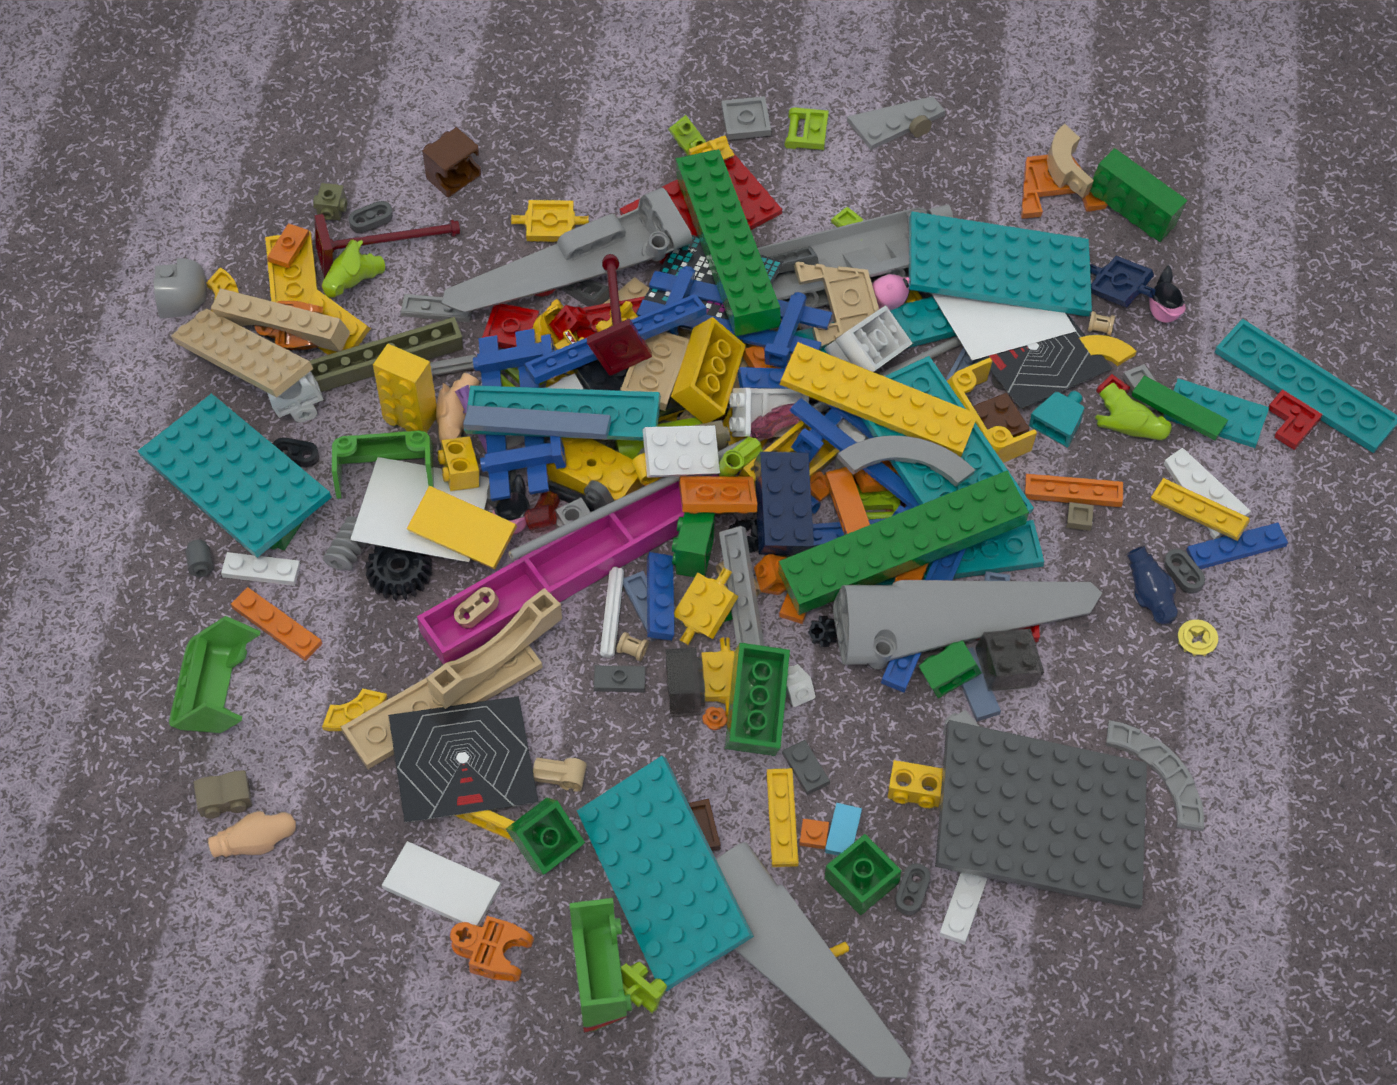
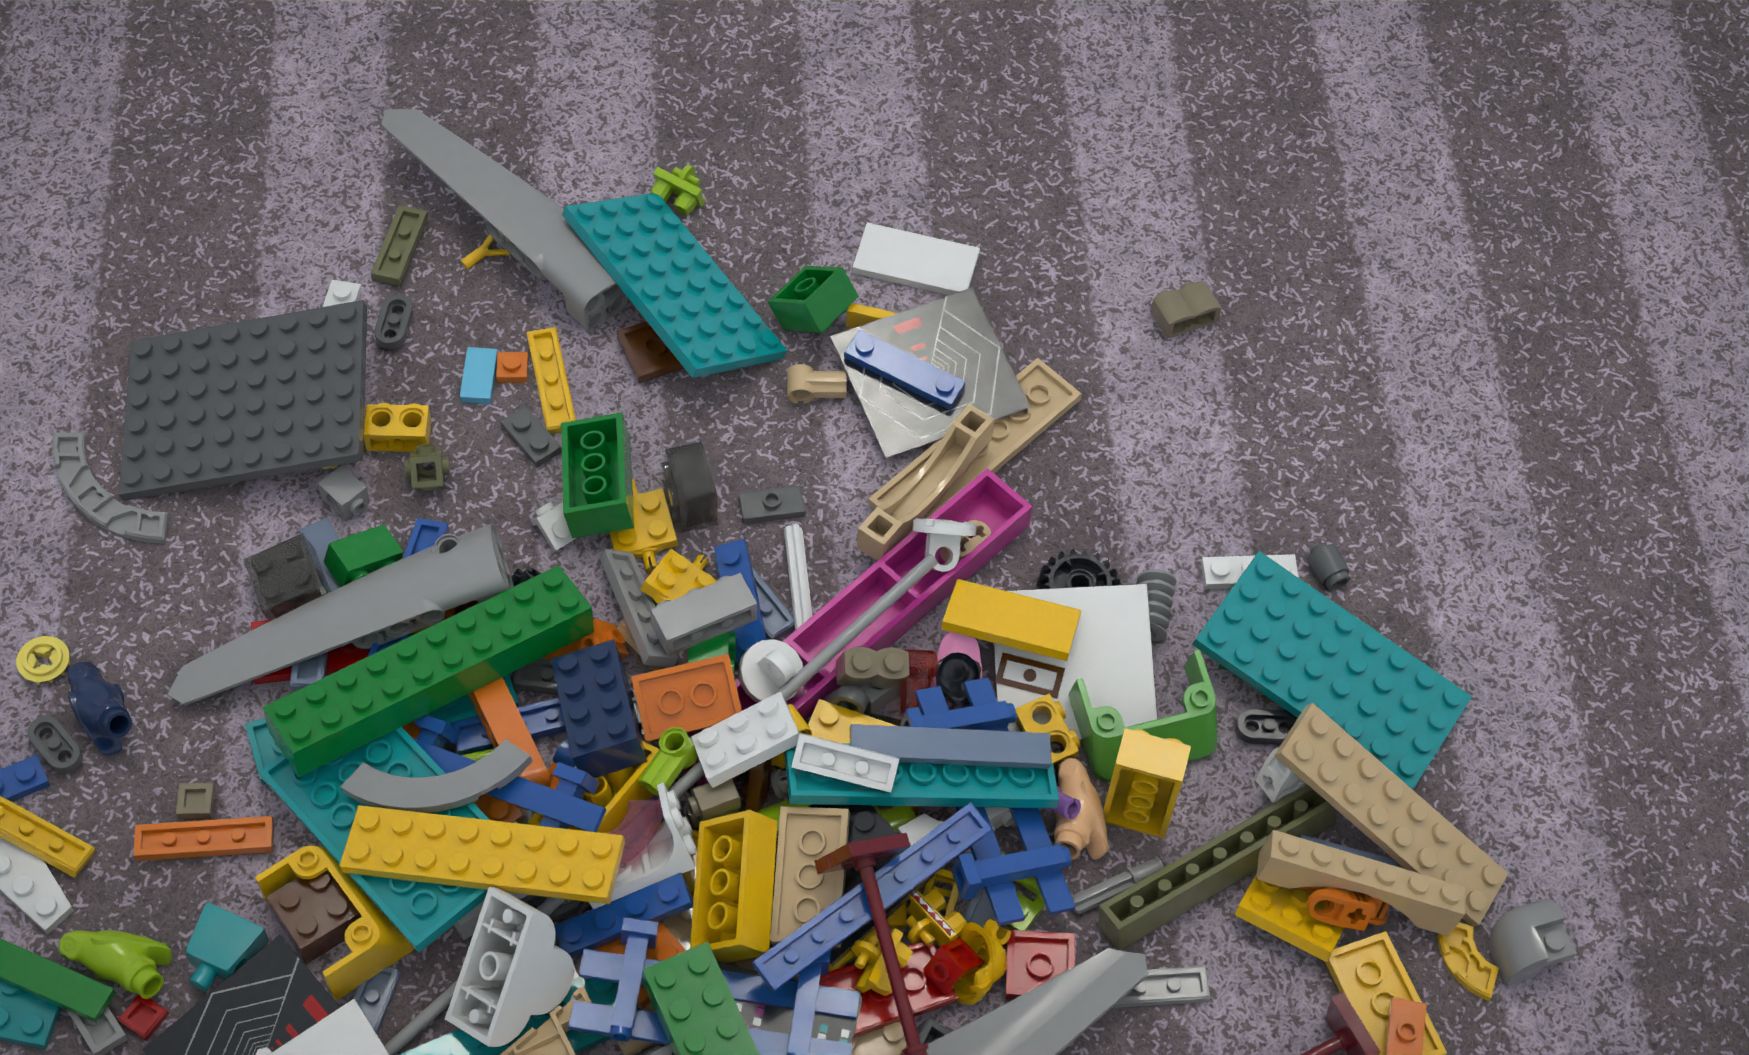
camera: 165 degrees right, 0 degrees up
bright green windscreen [169,616,261,733] -> none
light nougat animal [208,811,296,858] -> none
orange plate [231,587,322,661] -> none
lime animal [322,240,385,298] -> none
yellow tile [322,688,387,731] -> none
orange piece [450,916,534,982] -> none
bright green windscreen [569,898,632,1033] -> none
tan bush [616,632,649,661] -> none
orange plate [702,707,728,730] -> none
green brick [824,834,902,916] -> none
none -> olive plate [371,205,428,286]
none -> olive brick [404,444,450,491]
none -> light grey brick [651,573,757,656]
none -> white tile [739,639,803,703]
none -> white plate [791,733,900,792]
none -> dark tan brick [836,647,910,689]
none -> plate [844,329,966,410]
none -> white tile [912,518,977,572]

